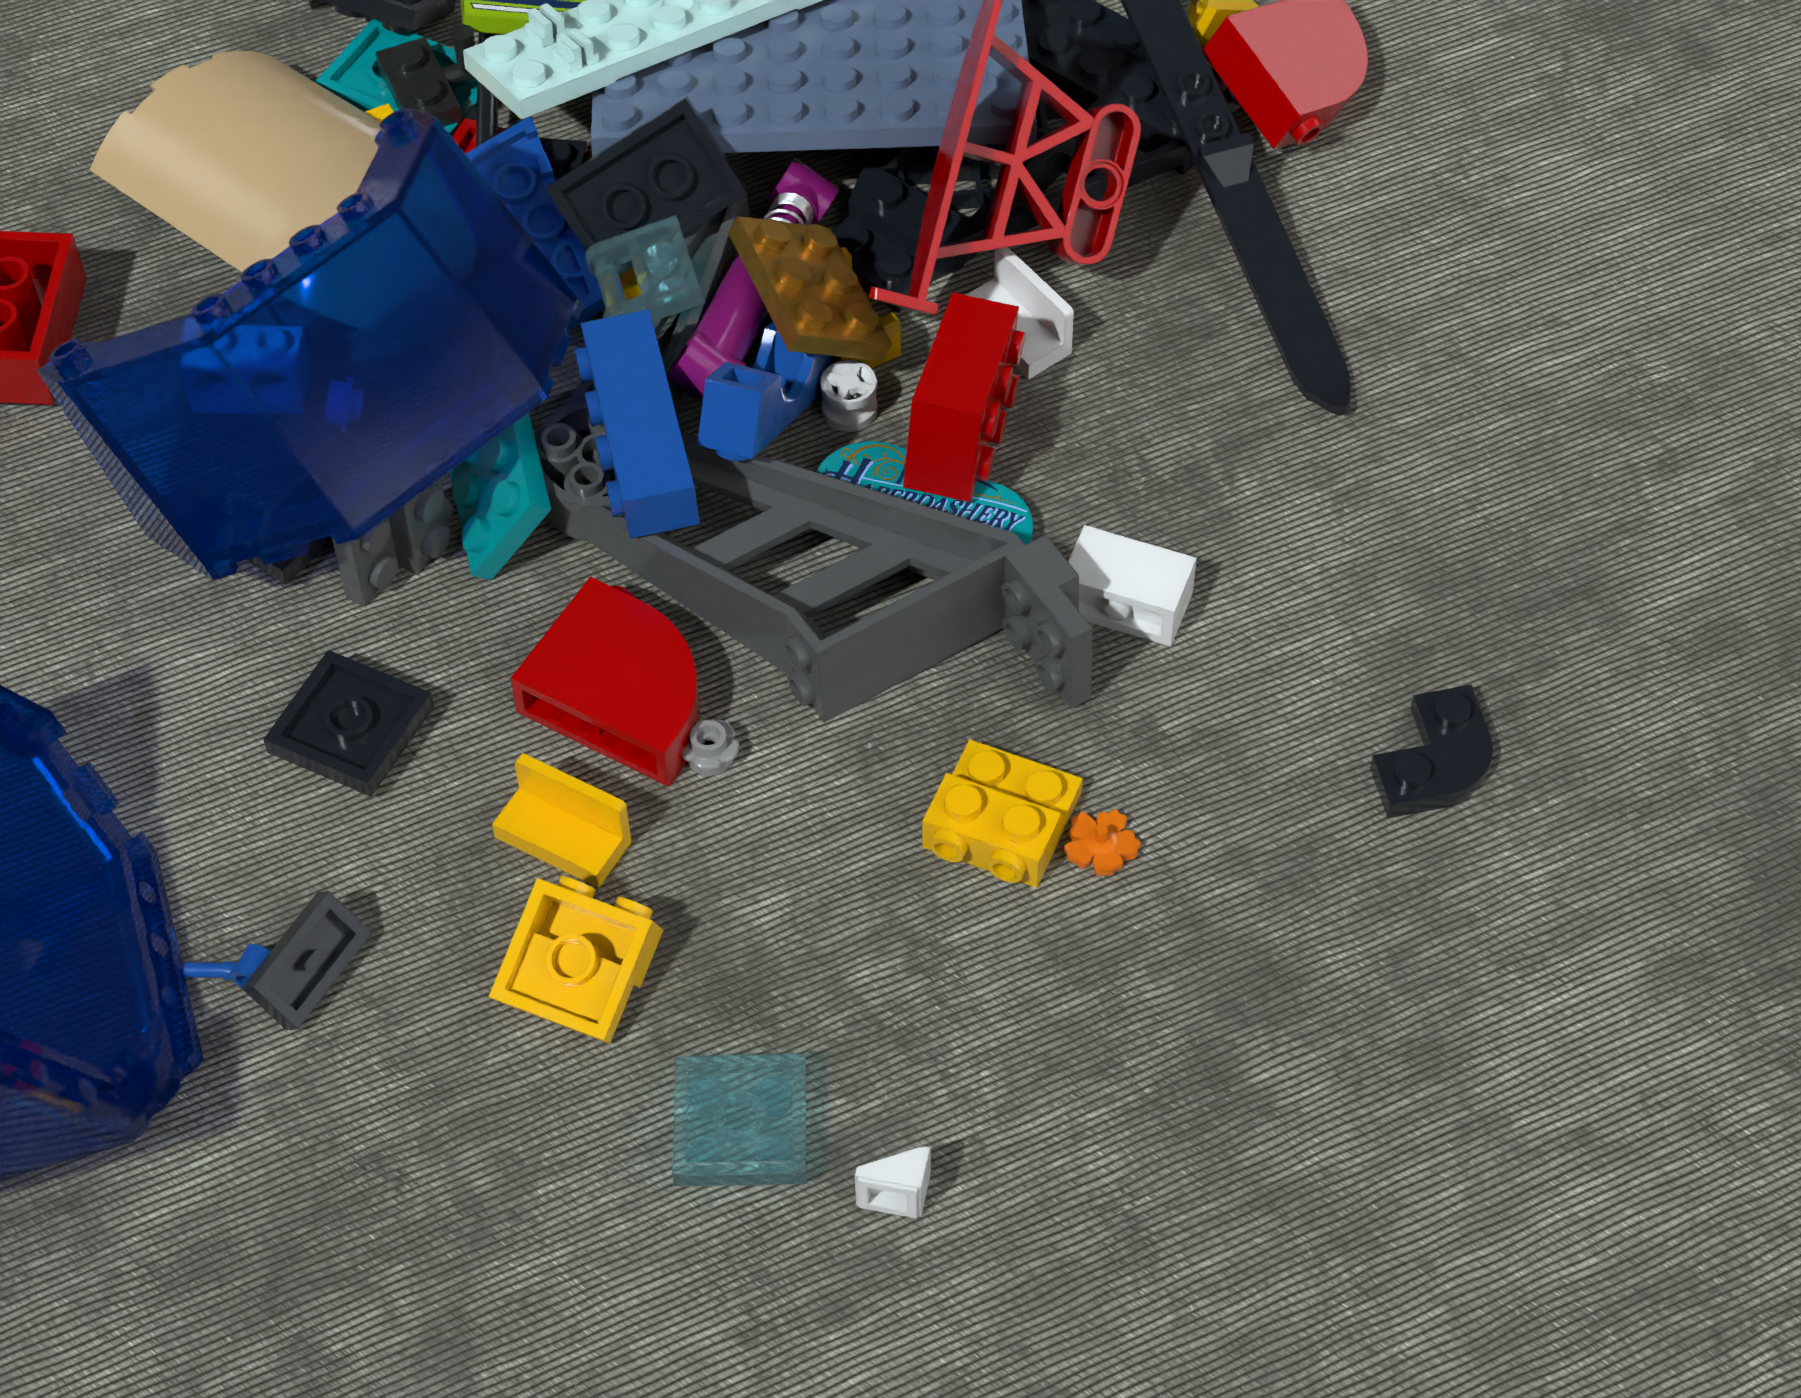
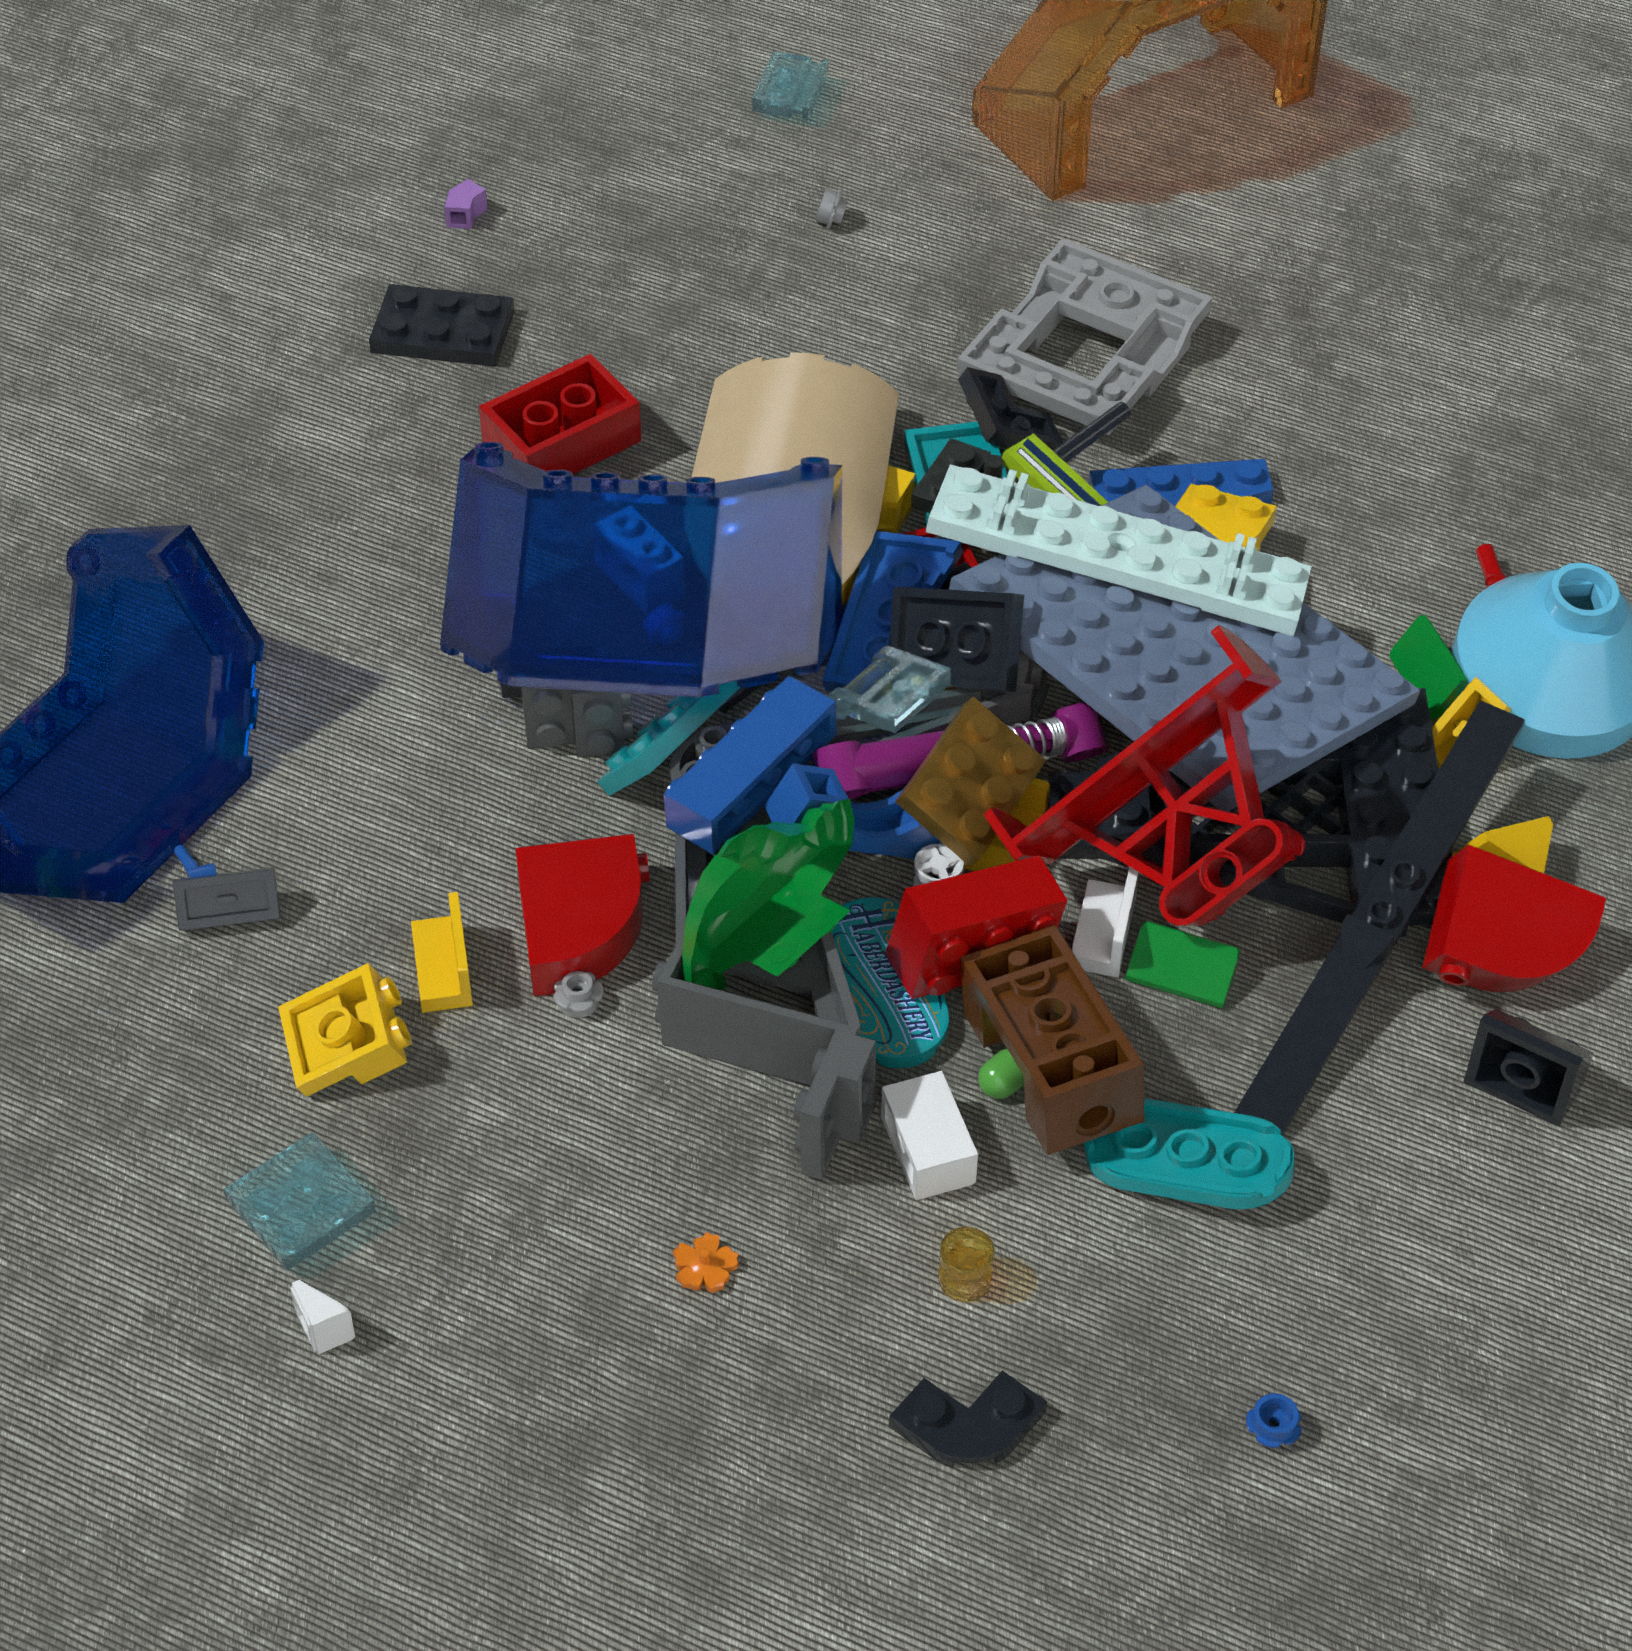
camera: 50 degrees right, 5 degrees down
black plate [263,650,434,797] -> none
yellow plate [922,739,1083,888] -> none
none -> green animal [682,798,854,990]
none -> clear yellow wheel [938,1226,995,1302]
none -> reddish brown plate [960,925,1144,1156]
none -> bright green cylinder [978,1049,1024,1099]
none -> teal tile [1083,1098,1295,1209]
none -> green slope [1125,921,1240,1009]
none -> blue plate [1246,1393,1302,1448]
none -> black slope [1463,1009,1594,1127]

